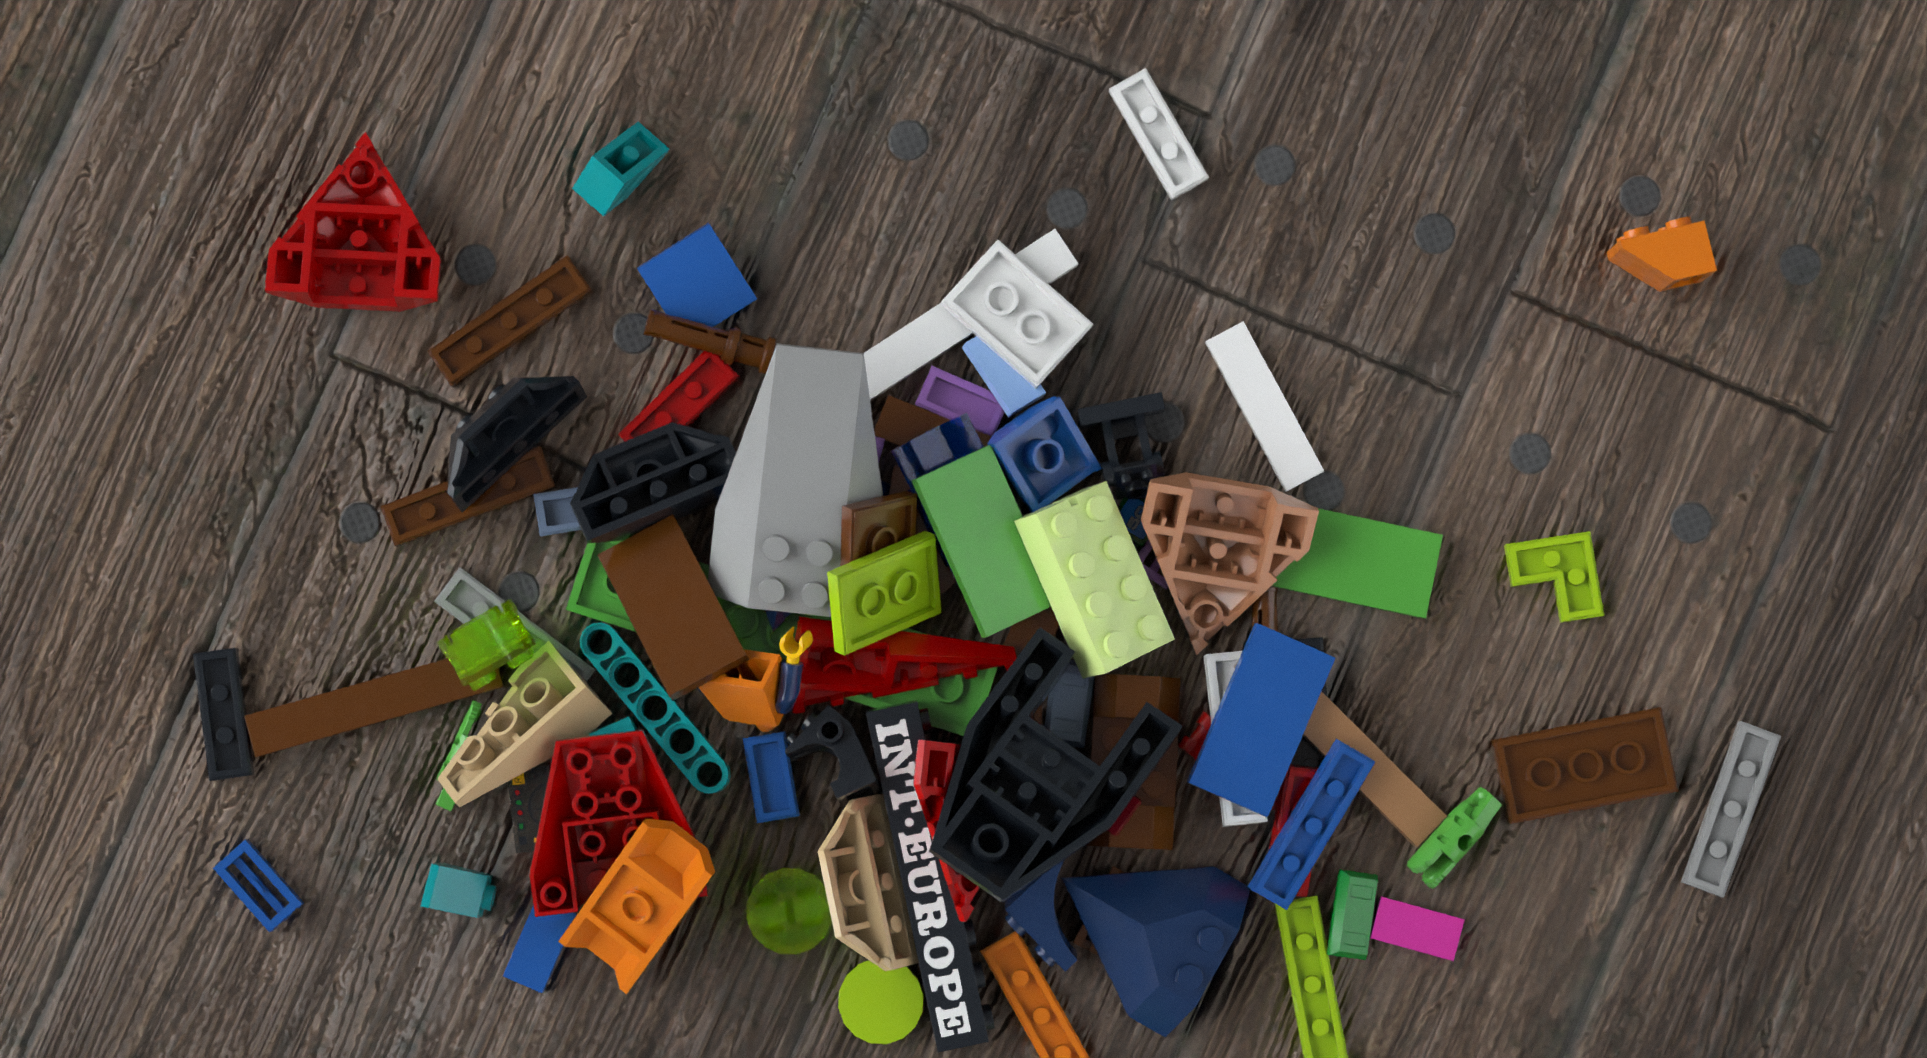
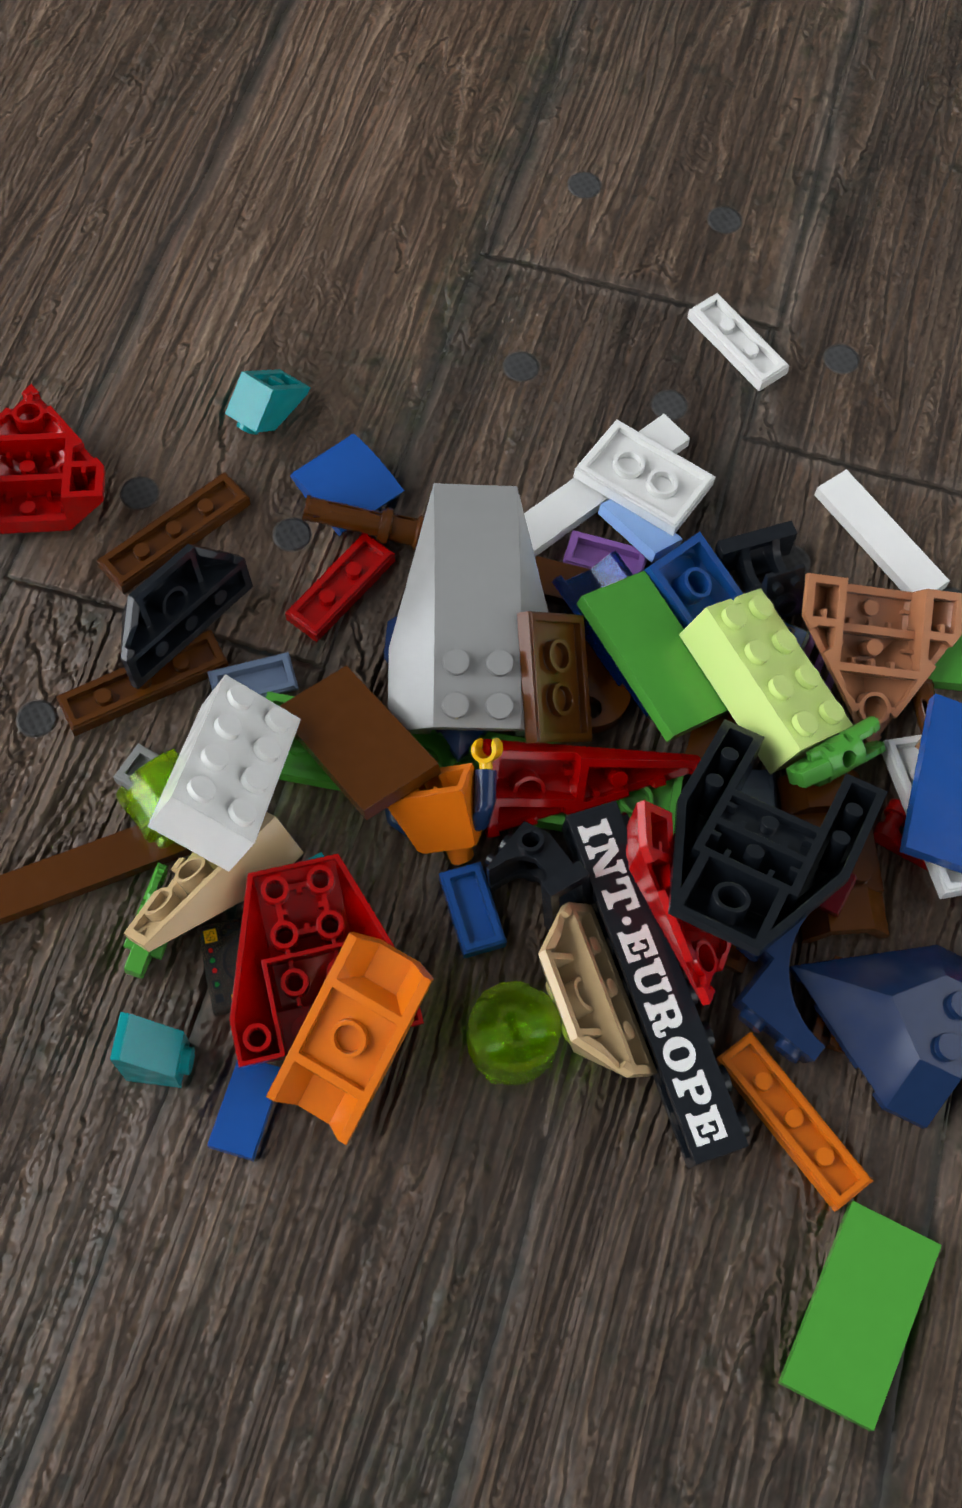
camera: 15 degrees left, 20 degrees down
black wedge [570,422,736,543] -> none
teal beam [580,622,731,794] -> none
lime tile [827,531,942,656] -> none
lime tile [838,960,924,1044] -> none
none -> white brick [147,674,301,872]
none -> bright green hinge [786,716,886,788]

